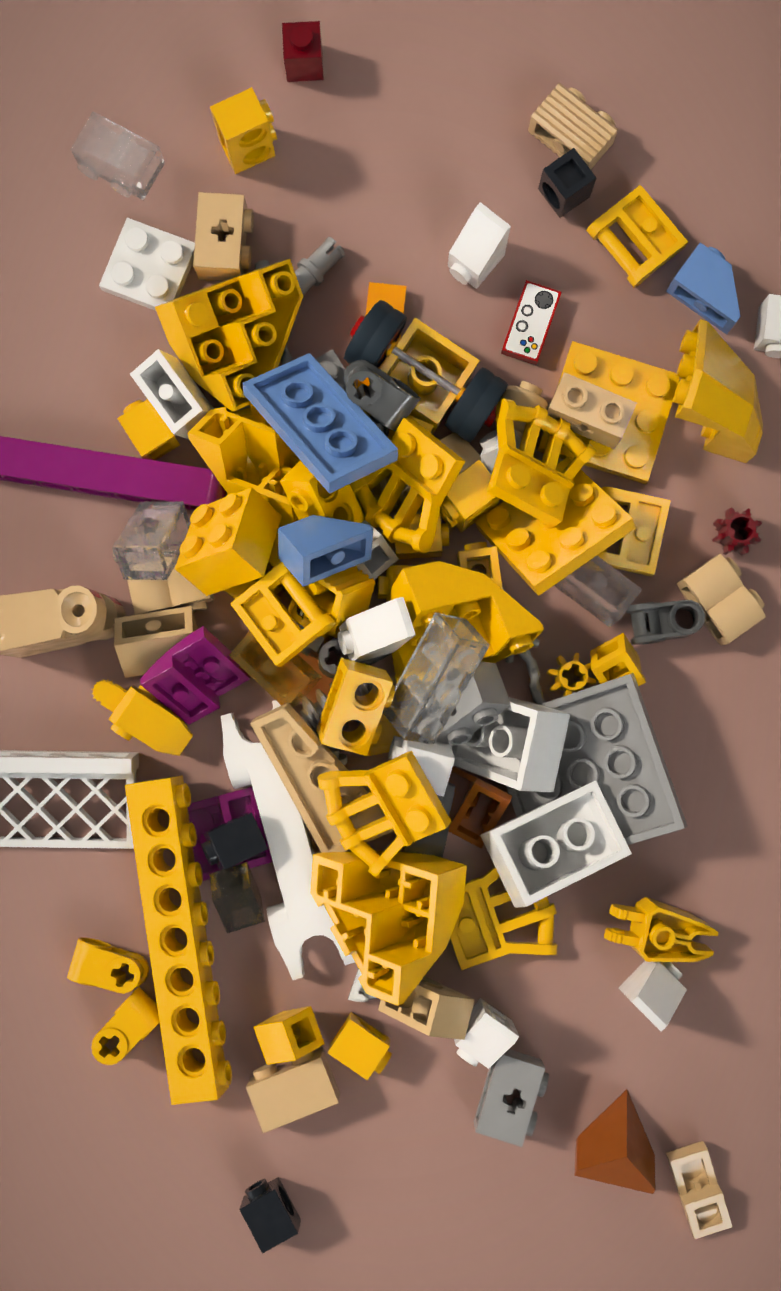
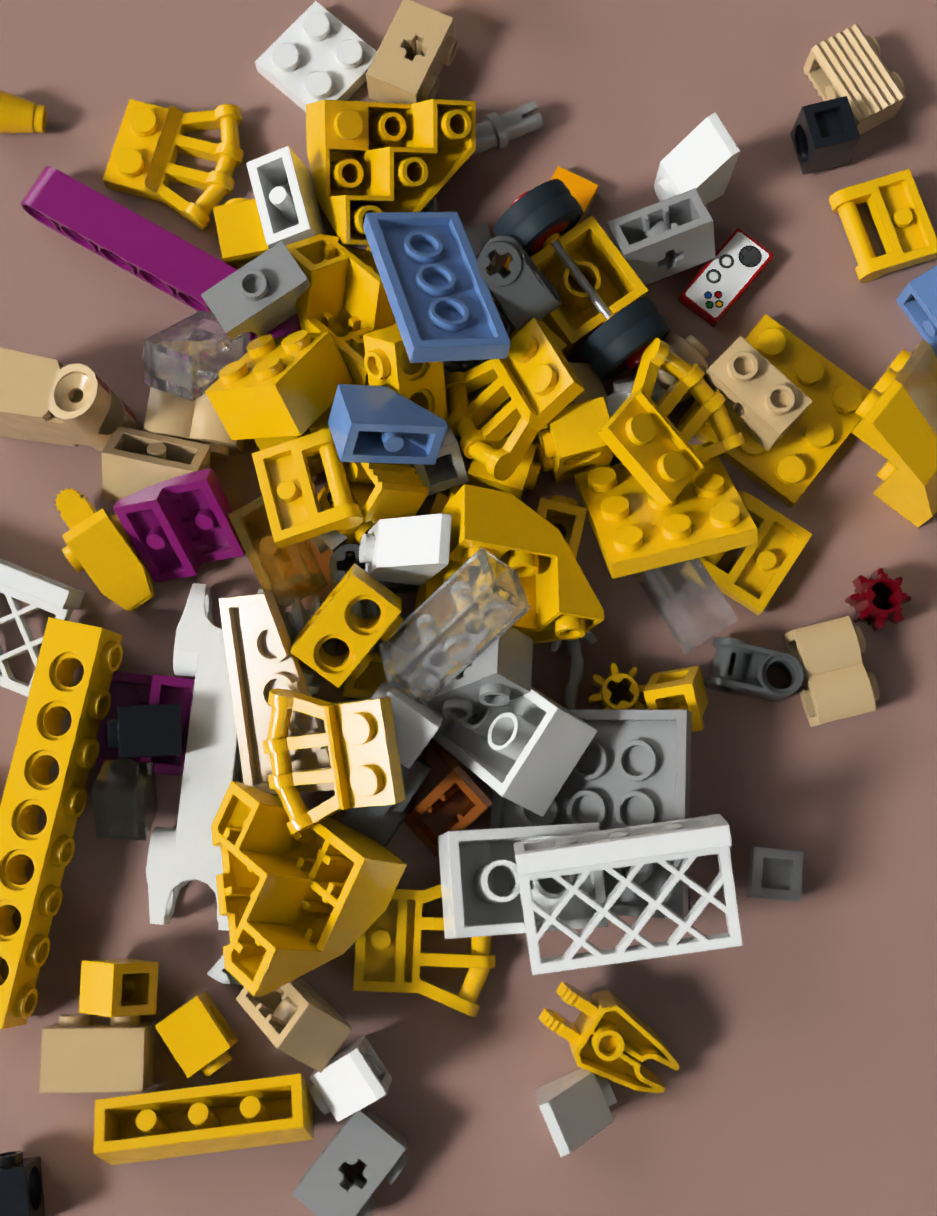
camera: 20 degrees right, 5 degrees down
none -> yellow brick [93,1073,314,1165]
none -> yellow plate [102,99,244,230]
none -> light grey brick [201,241,311,339]
none -> white fence [513,814,743,975]
none -> light grey brick [607,188,716,285]
none -> light grey plate [747,847,804,902]

